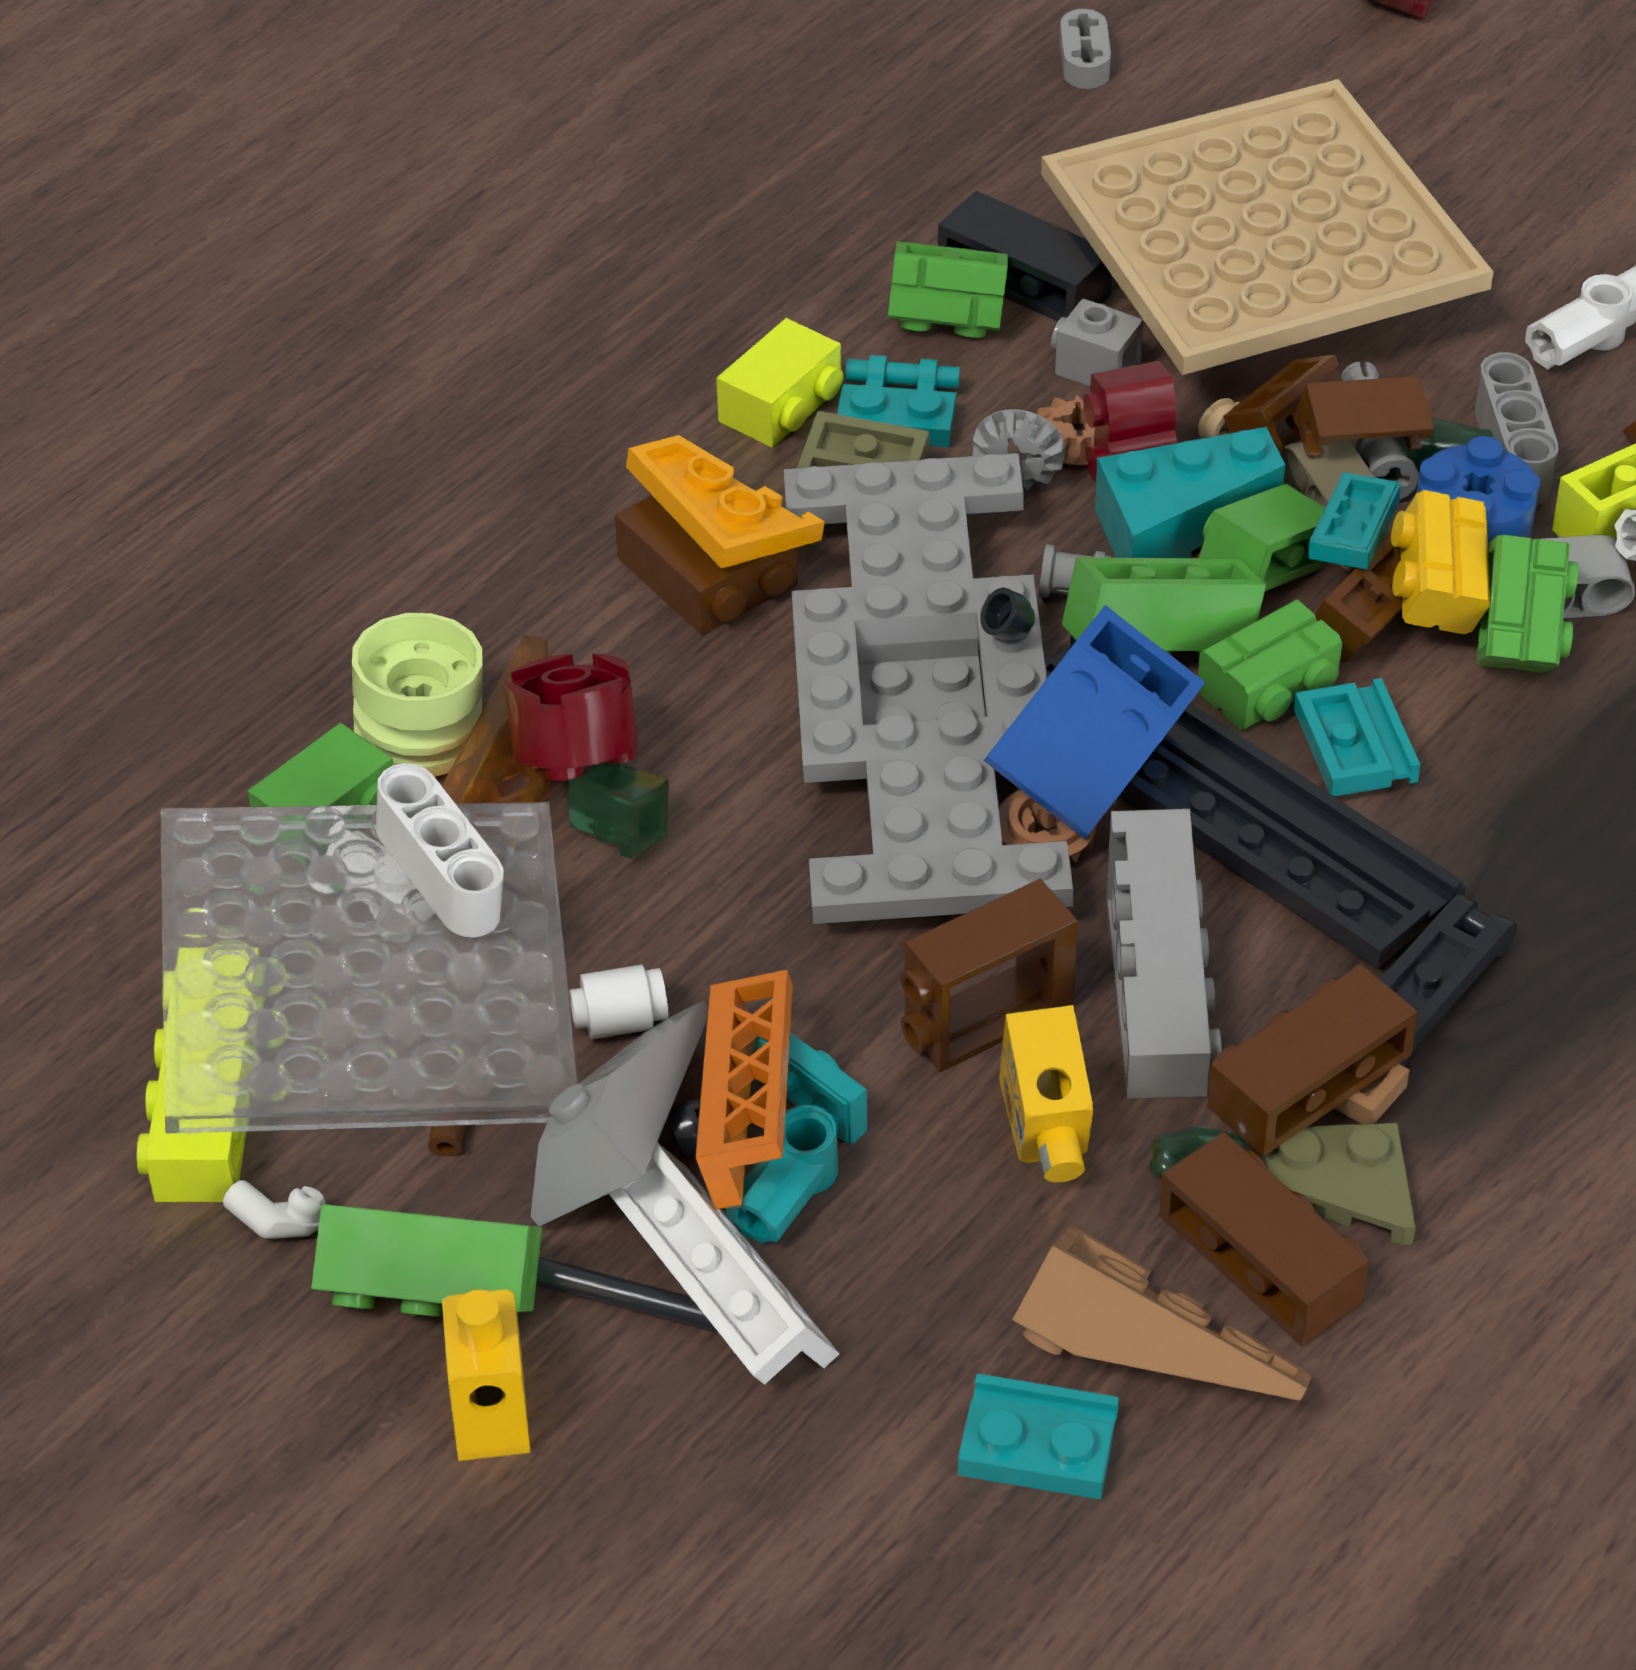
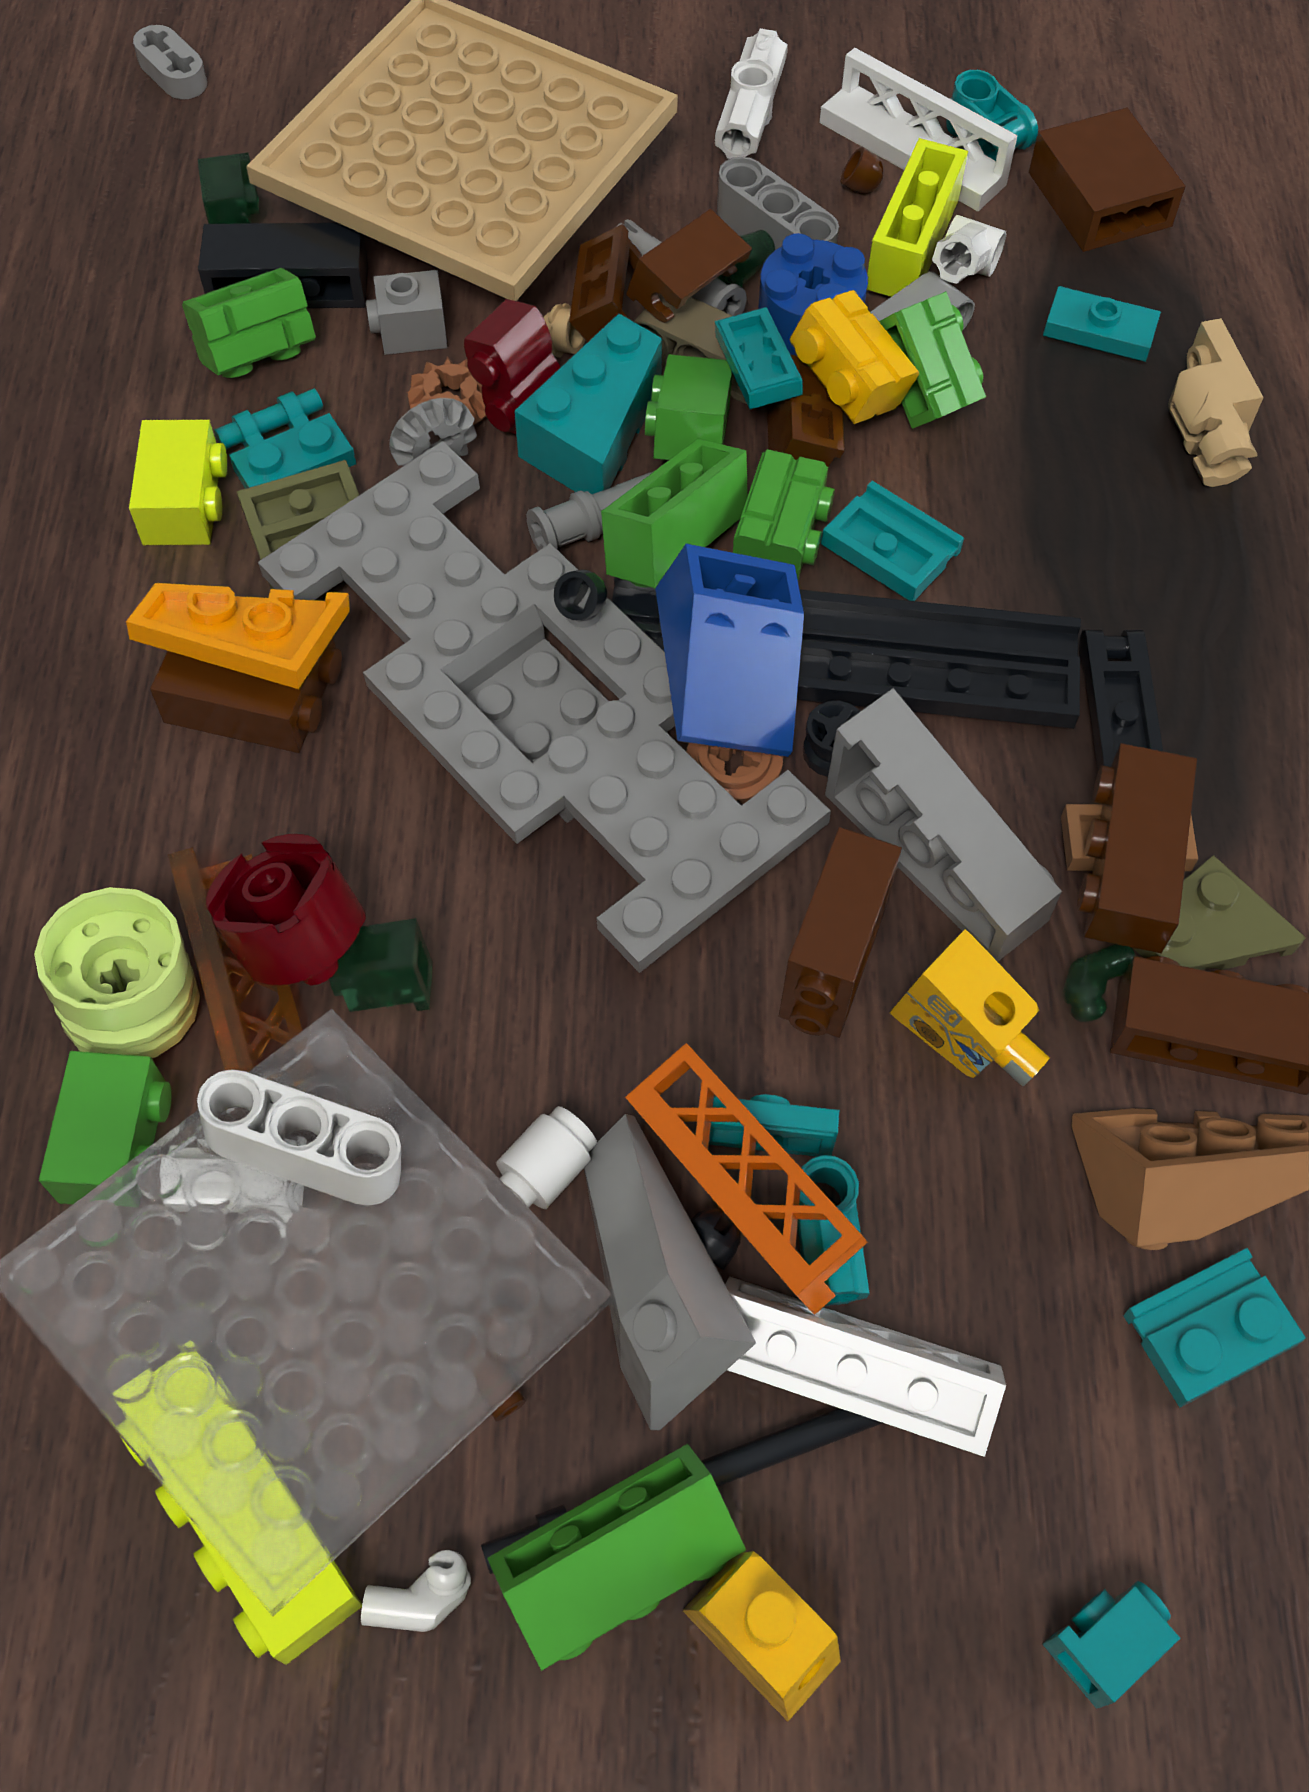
camera: 40 degrees left, 15 degrees up
none -> clear green brick [197,152,260,224]
none -> teal brick [1042,1581,1180,1709]

